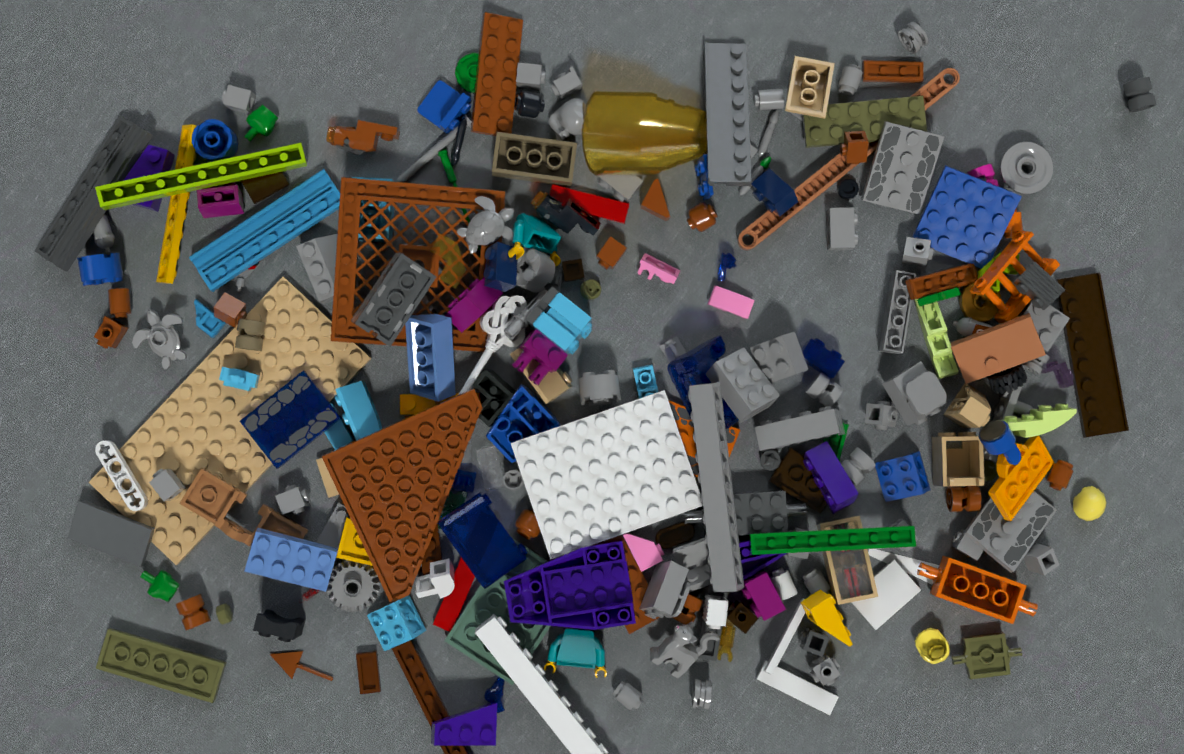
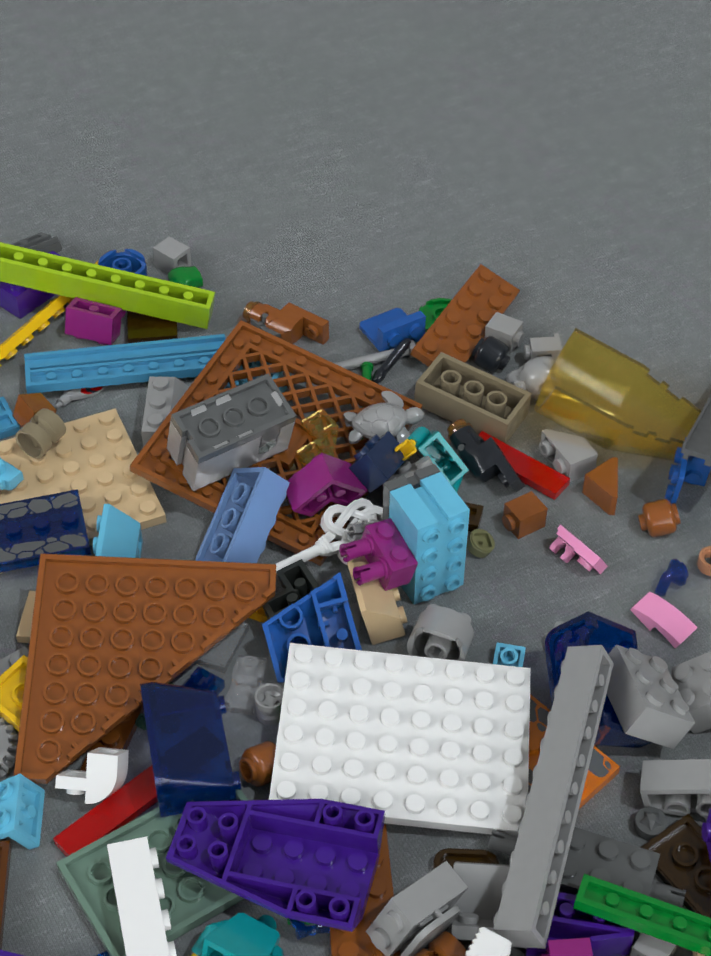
camera: 25 degrees right, 40 degrees down
bright pink slope [623,533,664,572] -> none

